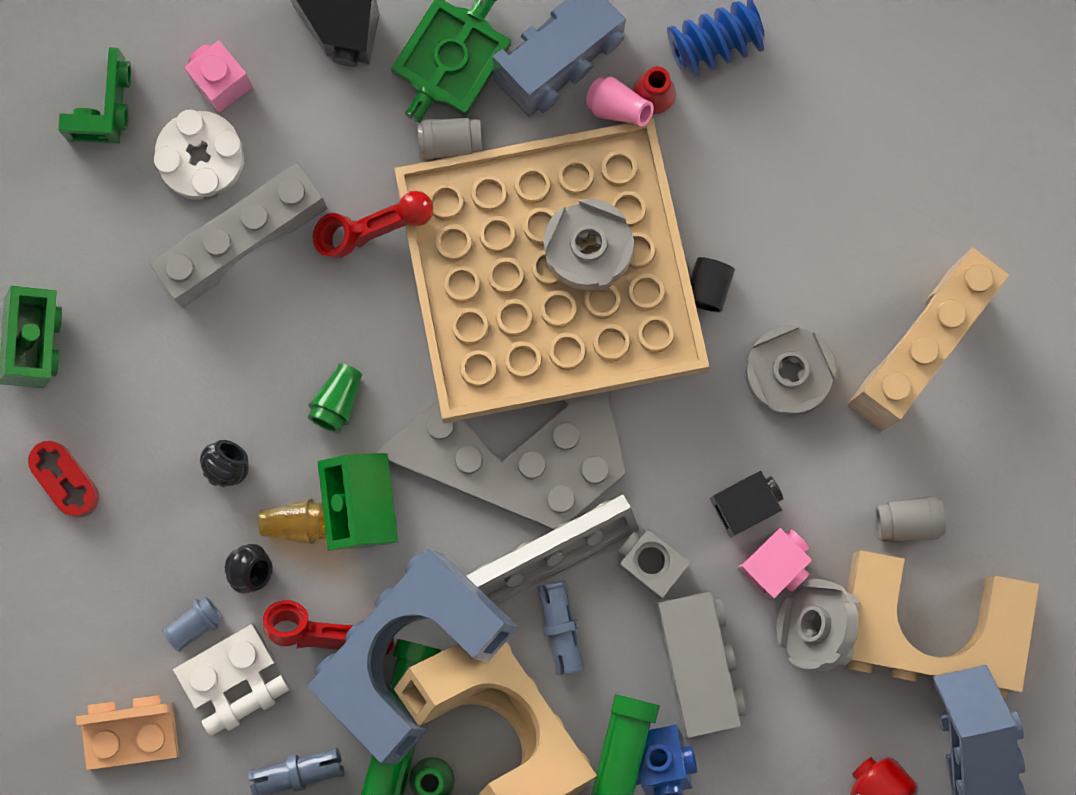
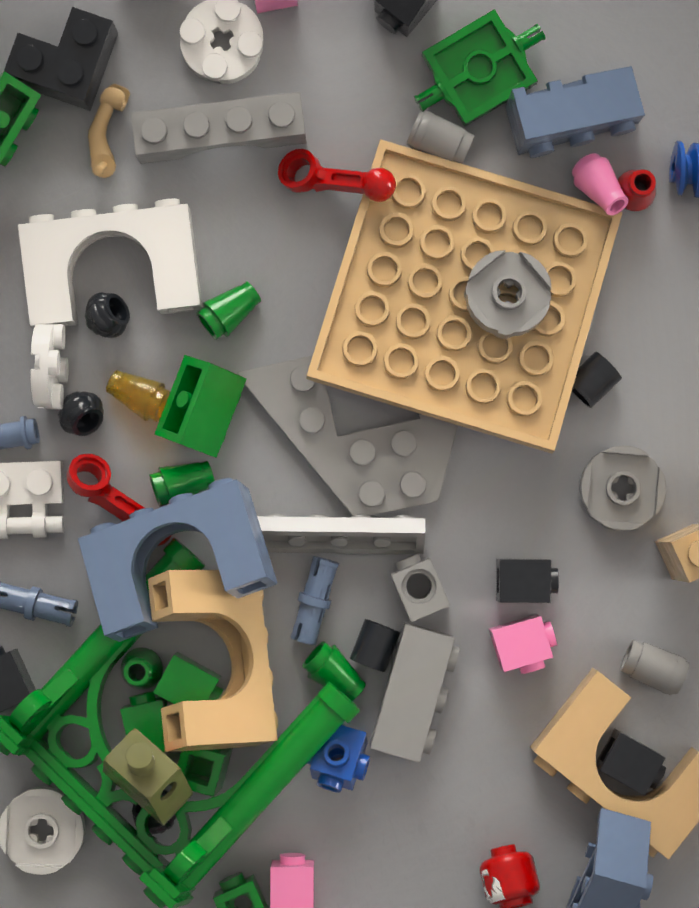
camera: 25 degrees right, 5 degrees up
light grey plate [777,579,860,672] -> none
none -> black brick [4,7,118,111]
none -> white arch [18,198,203,328]
none -> white plate [30,324,69,409]
none -> tan piece [88,84,130,178]
none -> green cone [149,461,215,507]
none -> green brick [153,652,224,704]
none -> green cone [302,641,366,701]
none -> black beam [350,619,400,672]
none -> black brick [596,728,666,795]

